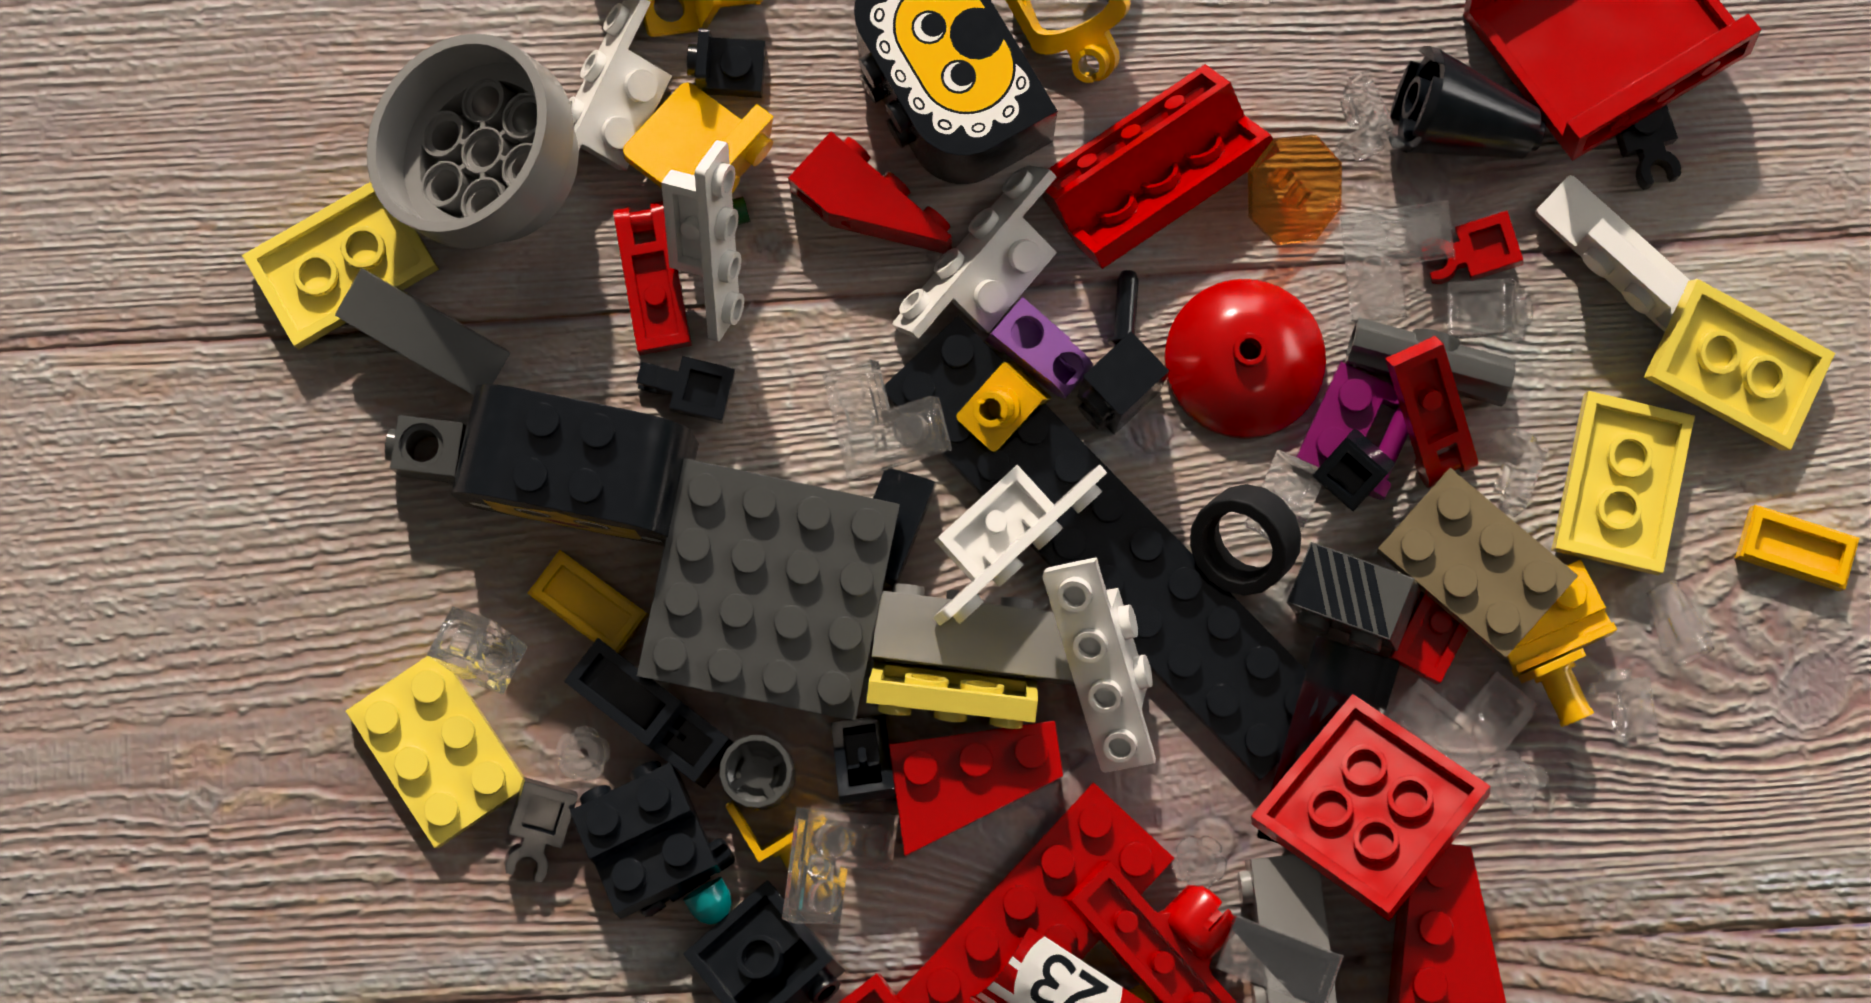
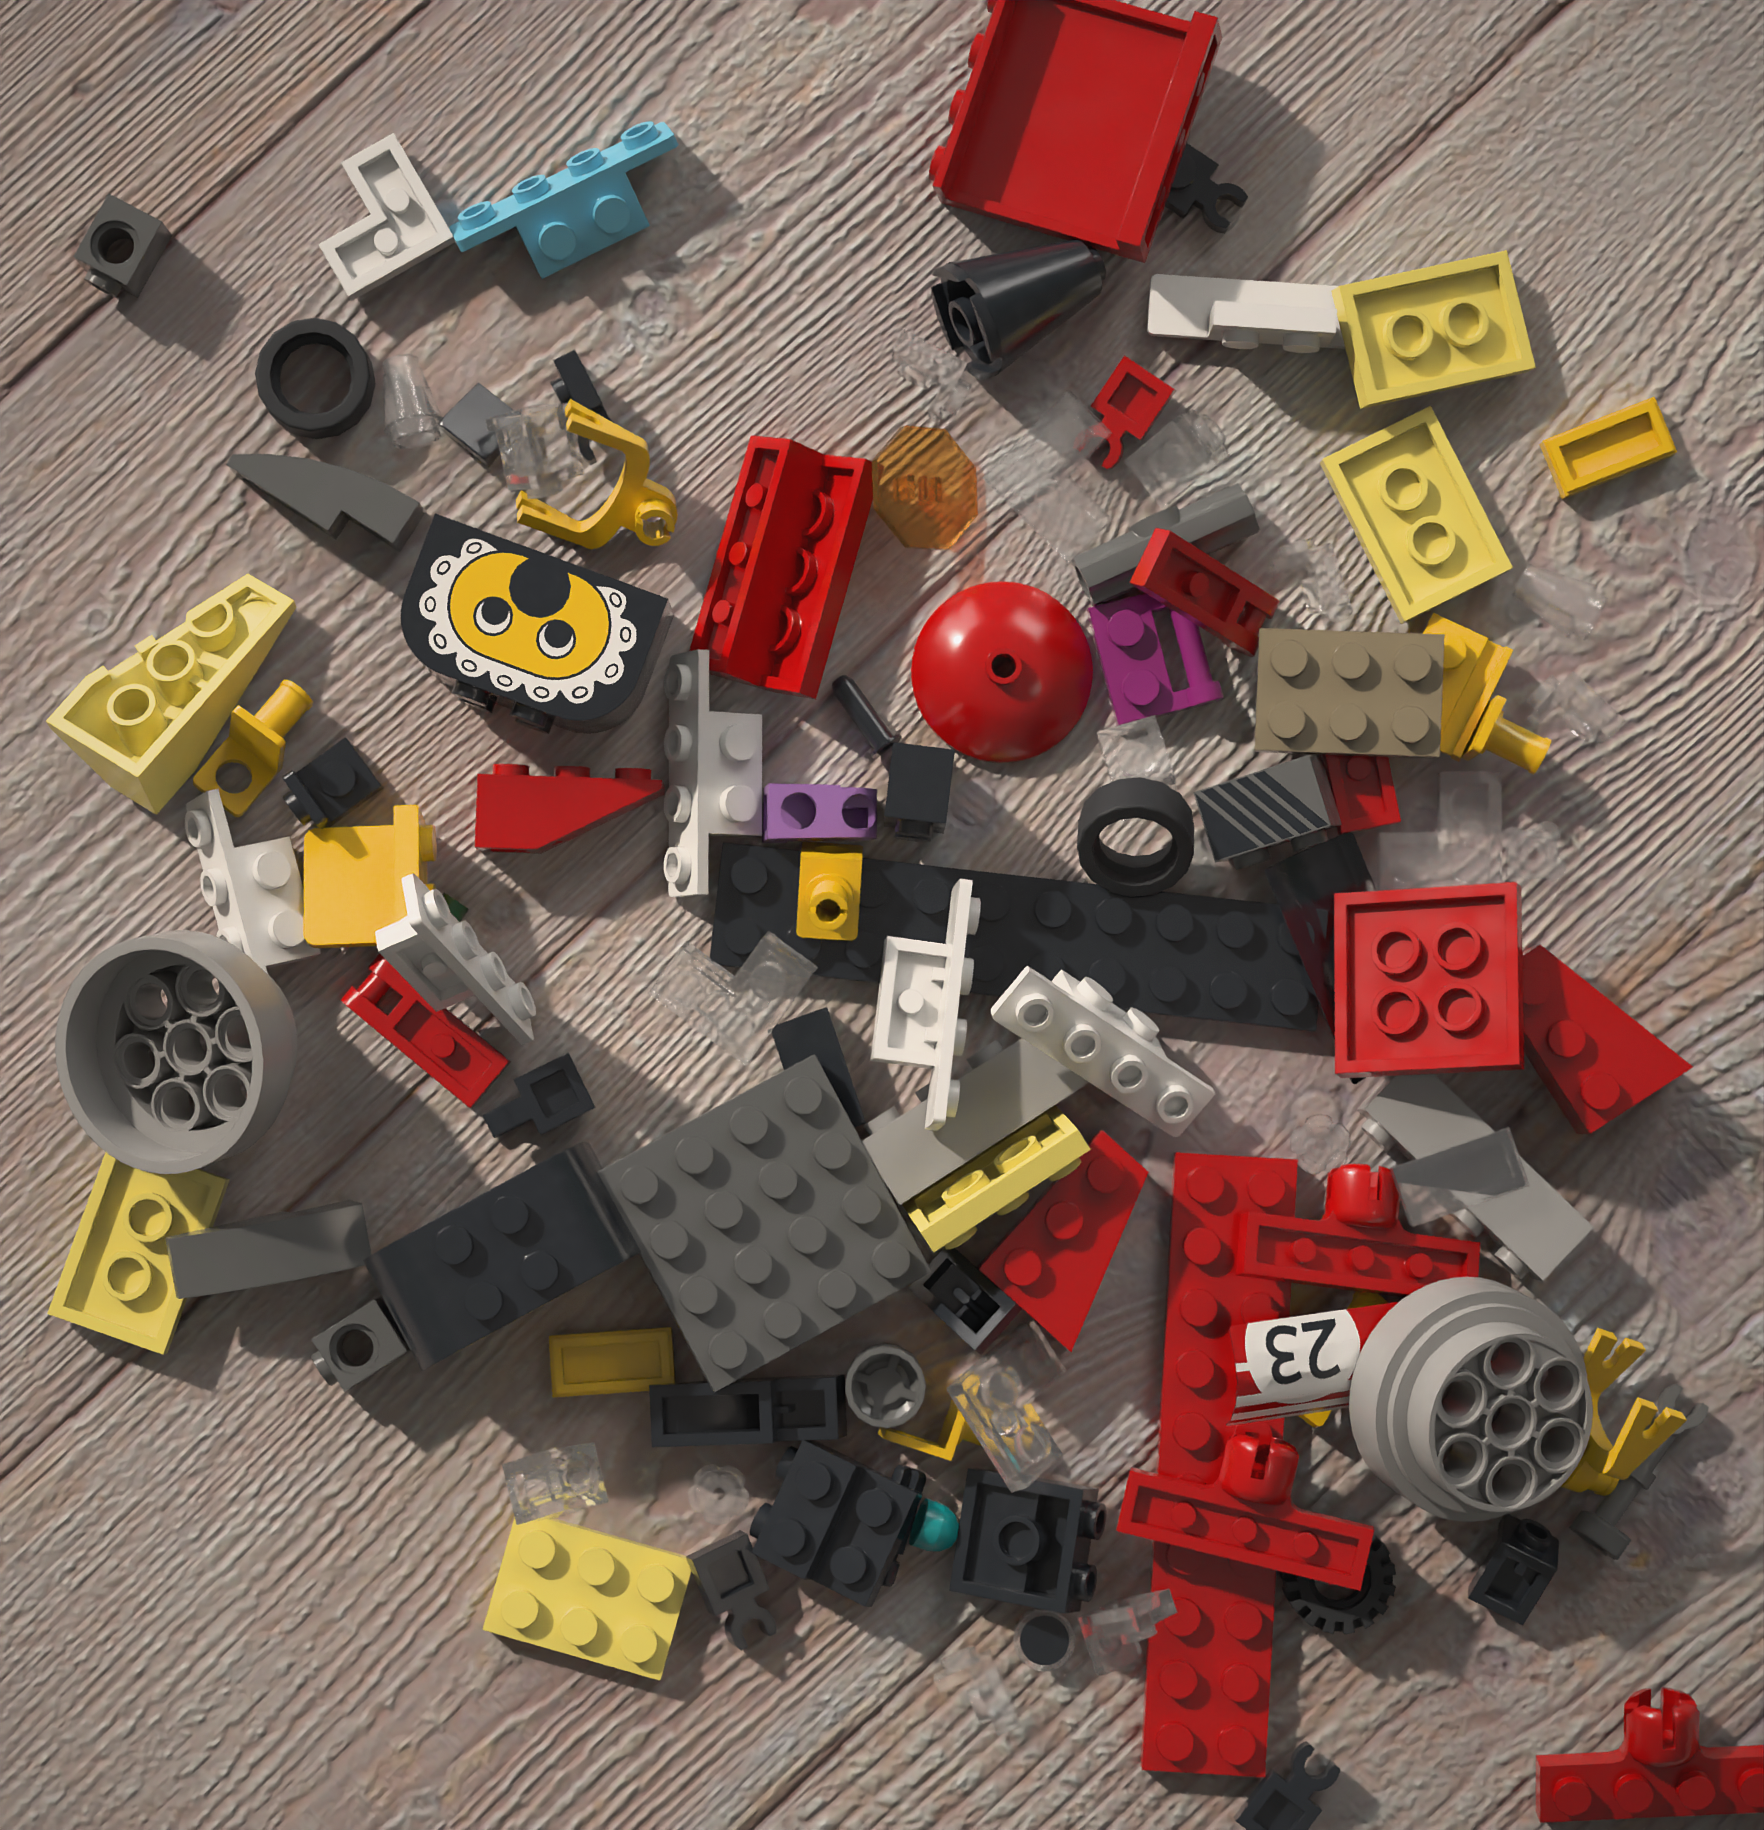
camera: 45 degrees left, 5 degrees up
black slope [1312,429,1395,512] -> none

